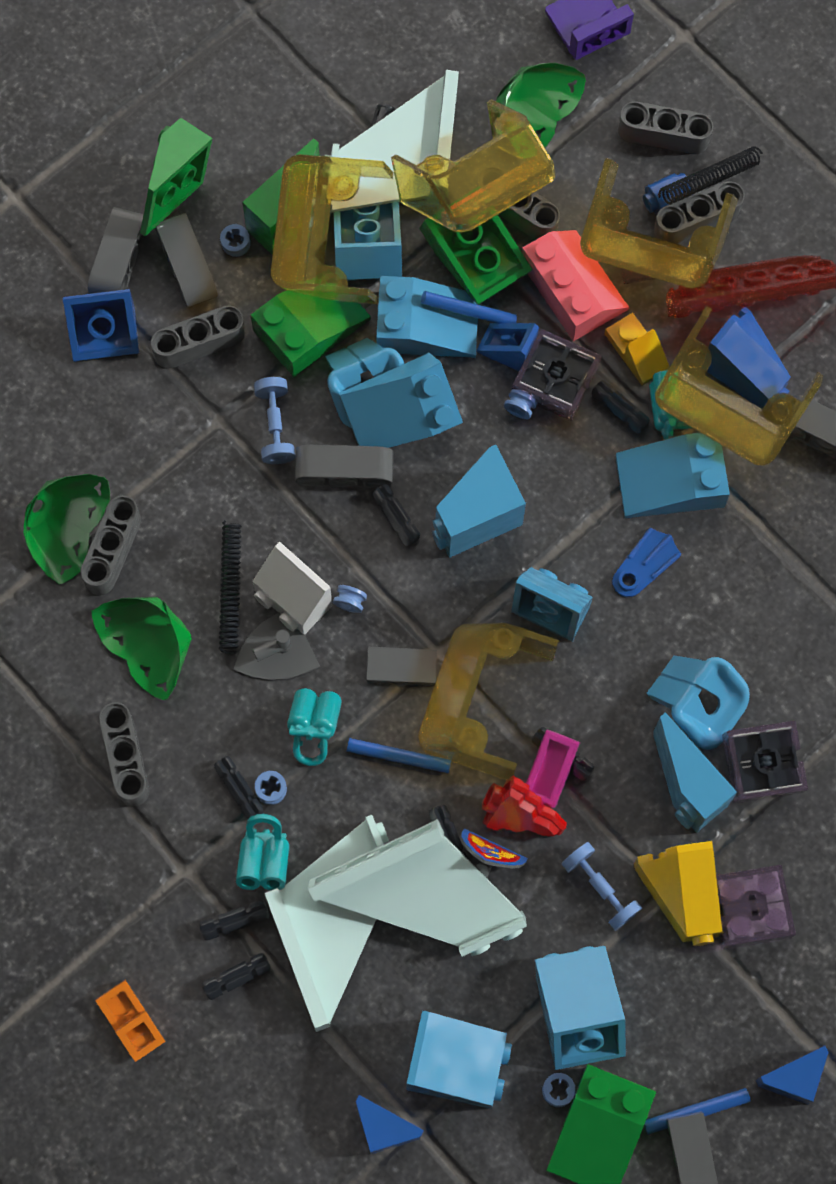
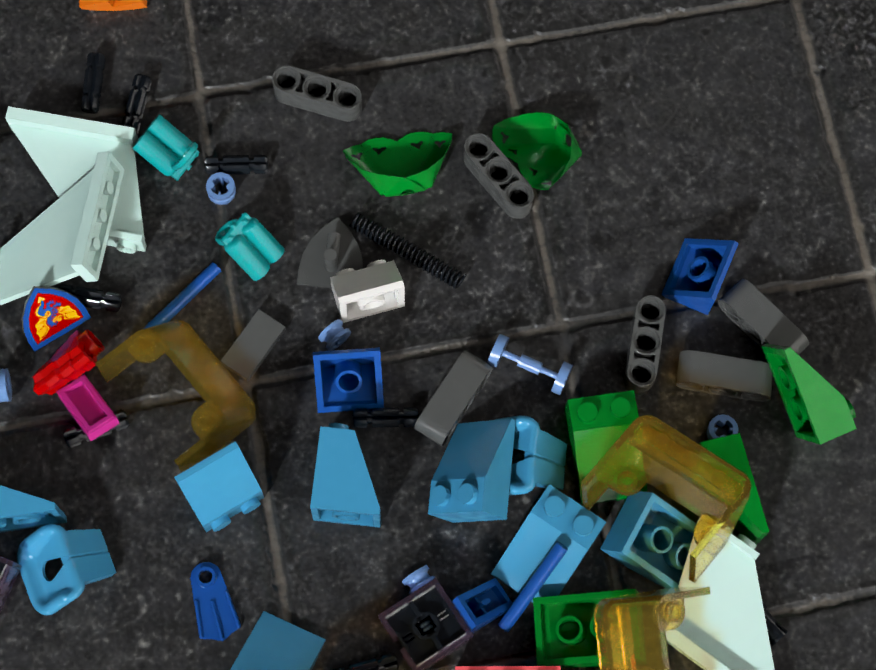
camera: 120 degrees right, 0 degrees up
none -> blue slope [313,347,384,413]

